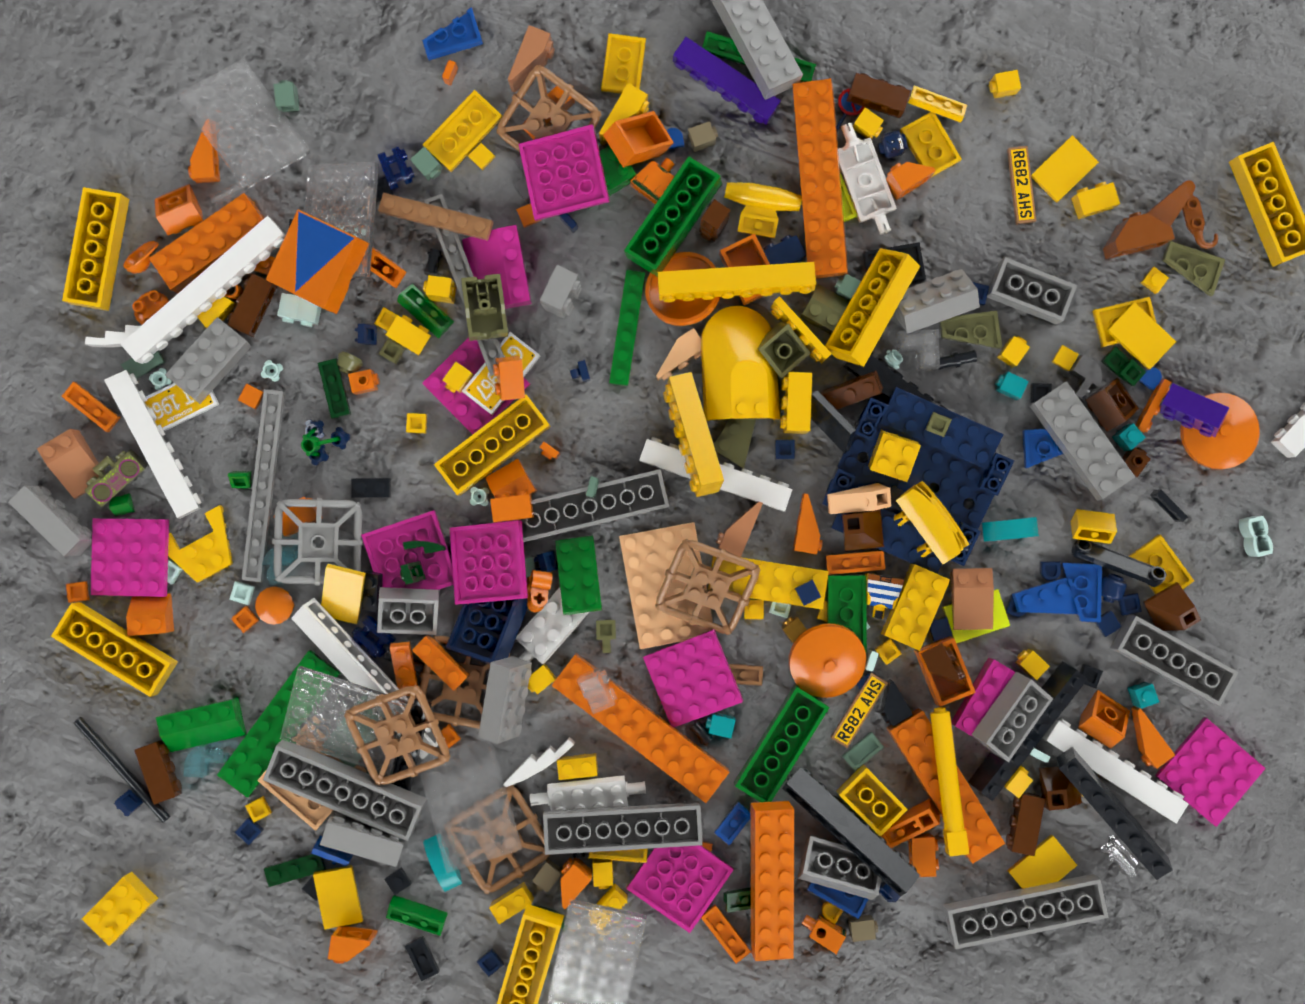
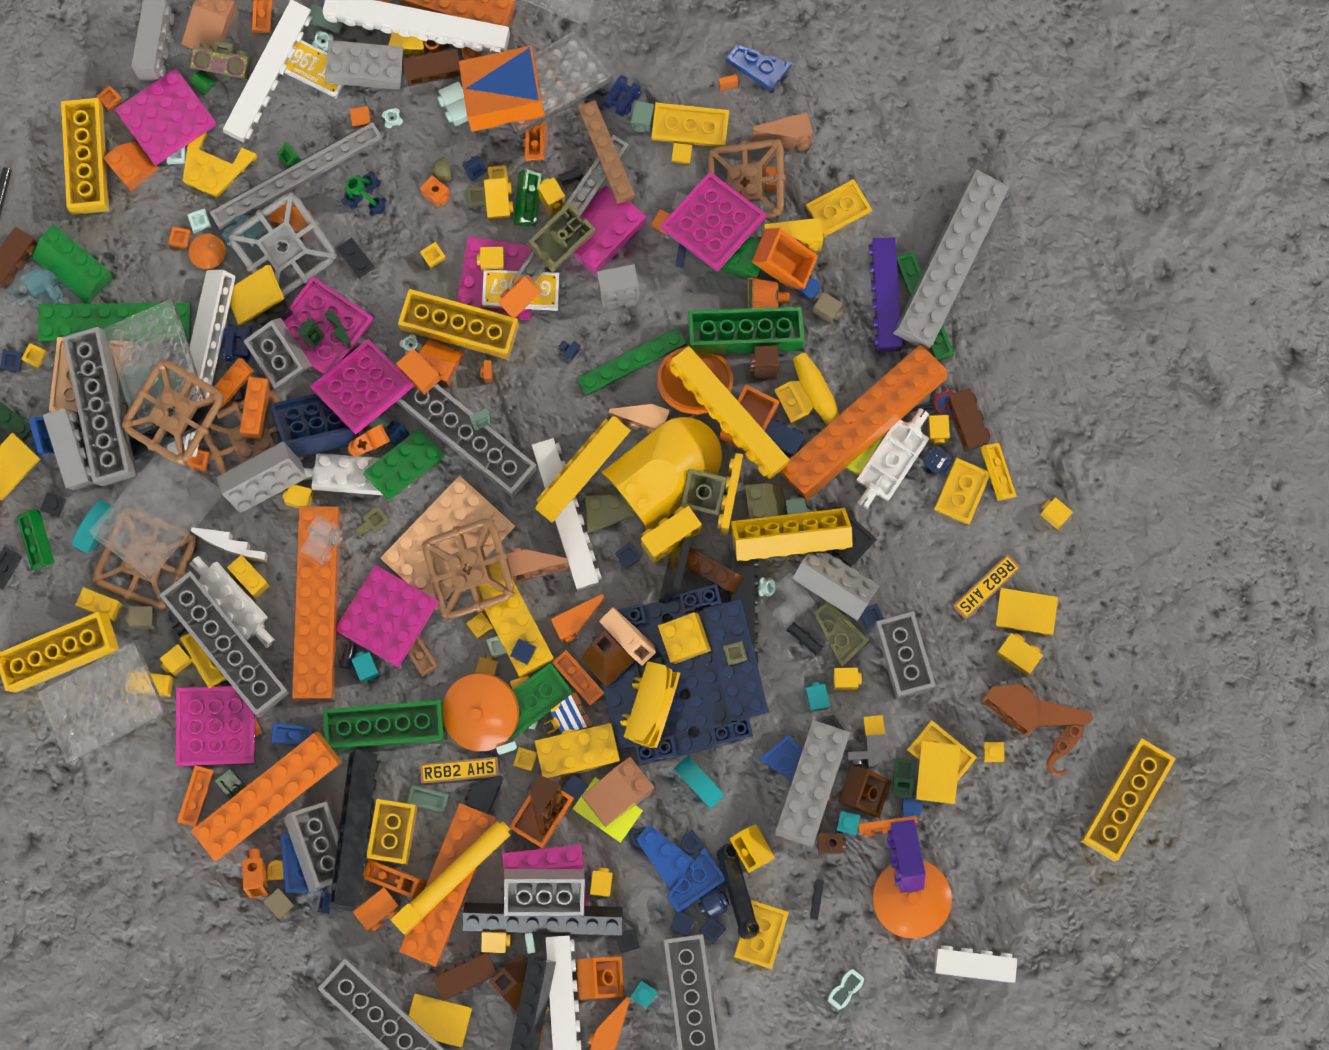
camera: 55 degrees right, 10 degrees down
dark green plate [318,358,351,419] -> none
dark blue tile [477,948,504,977] -> none
orange slope [561,858,593,909] -> none
orange slope [886,162,936,201] -> none
reddish brown slope [1143,582,1201,631] -> none
olive wing [1162,241,1225,297] -> none

